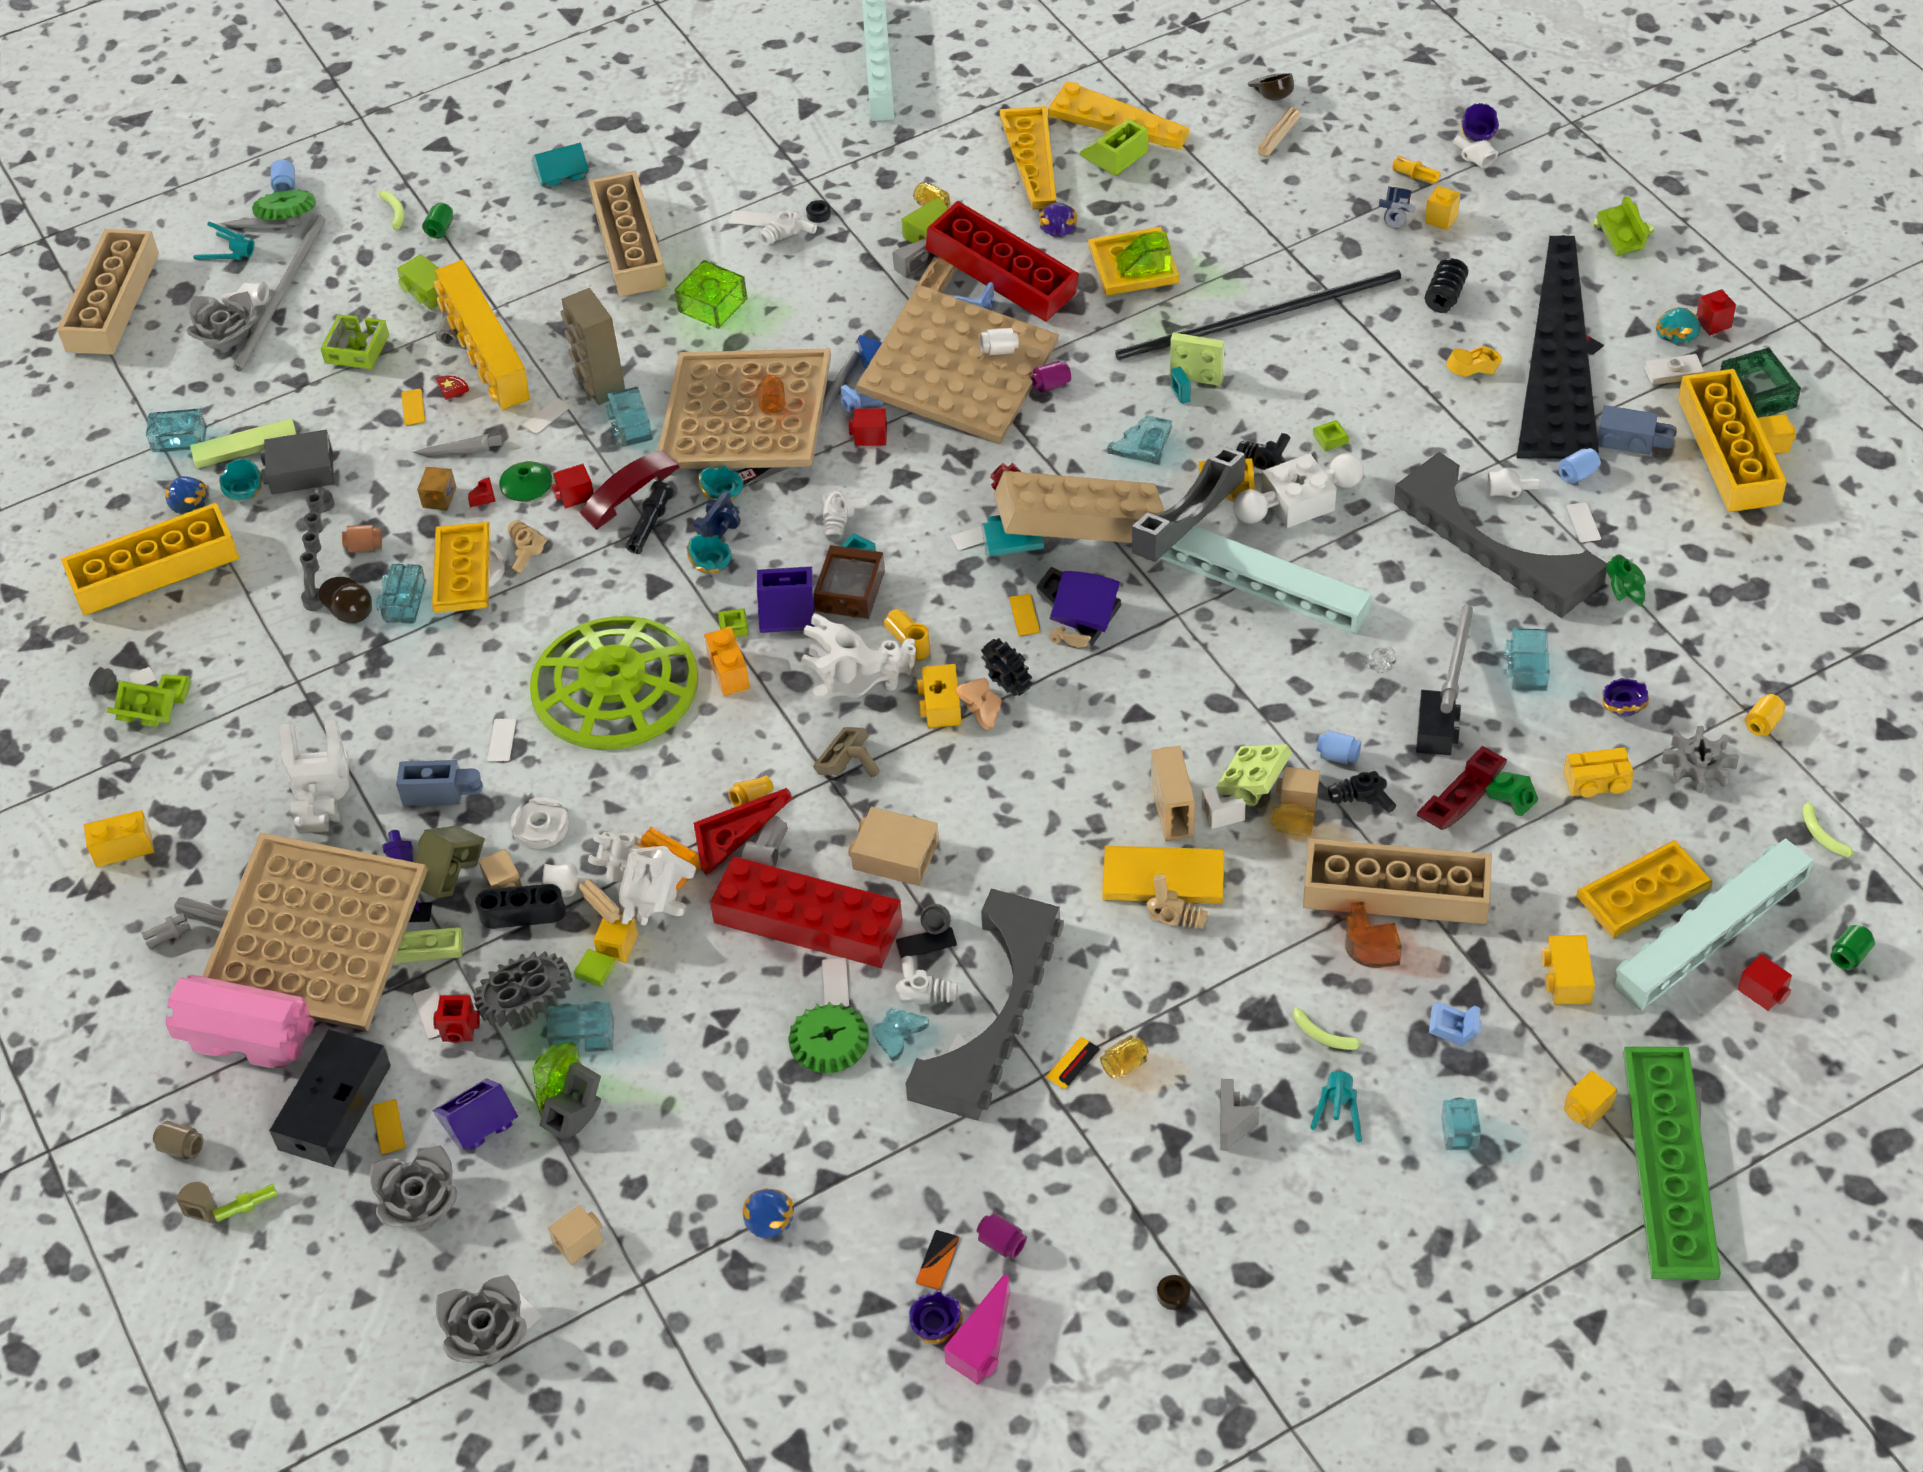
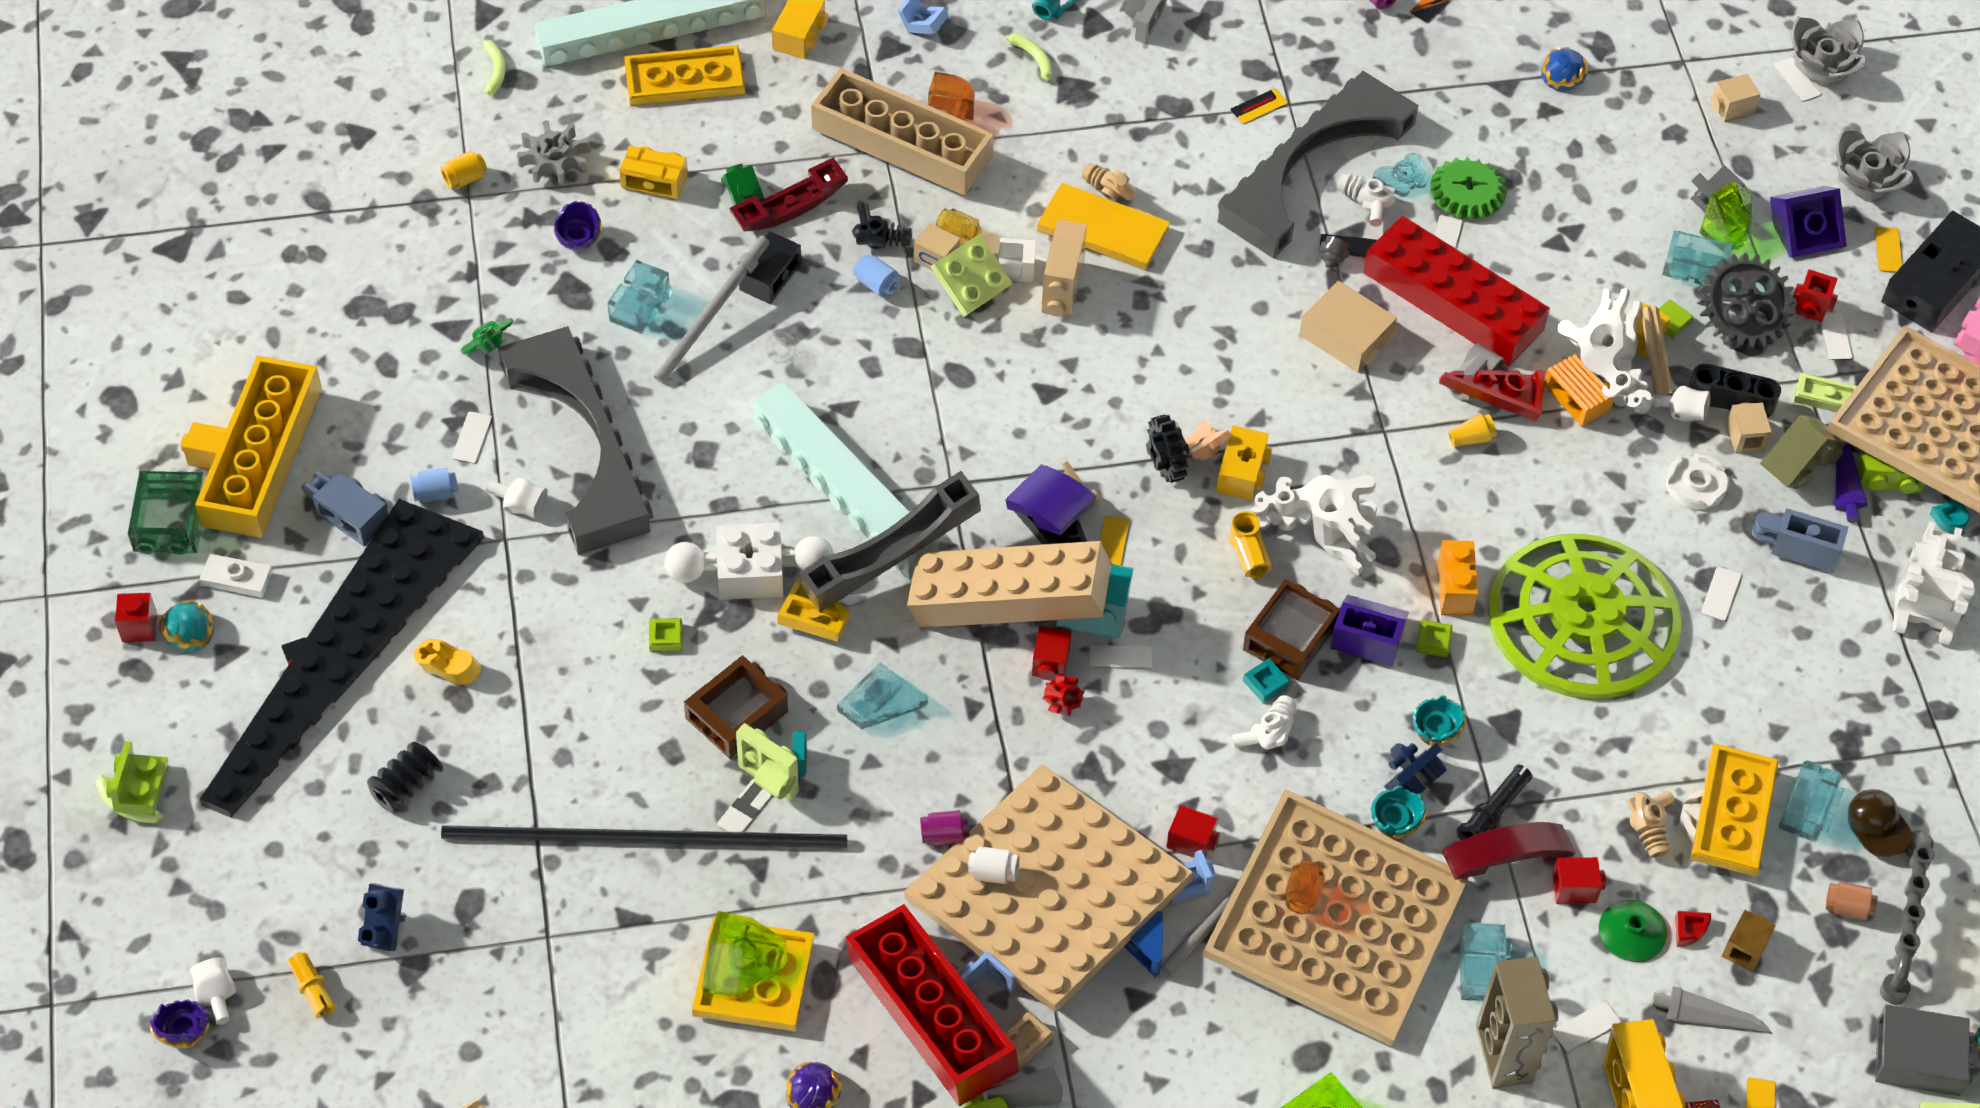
camera: 165 degrees left, 5 degrees up
dark tan plate [813,727,880,777] -> none
clear yellow brick [1100,1035,1149,1079] -> none
black piece [1236,433,1291,470] -> none
yellow brick [1425,186,1461,231] -> none
none -> reddish brown window [684,655,788,759]

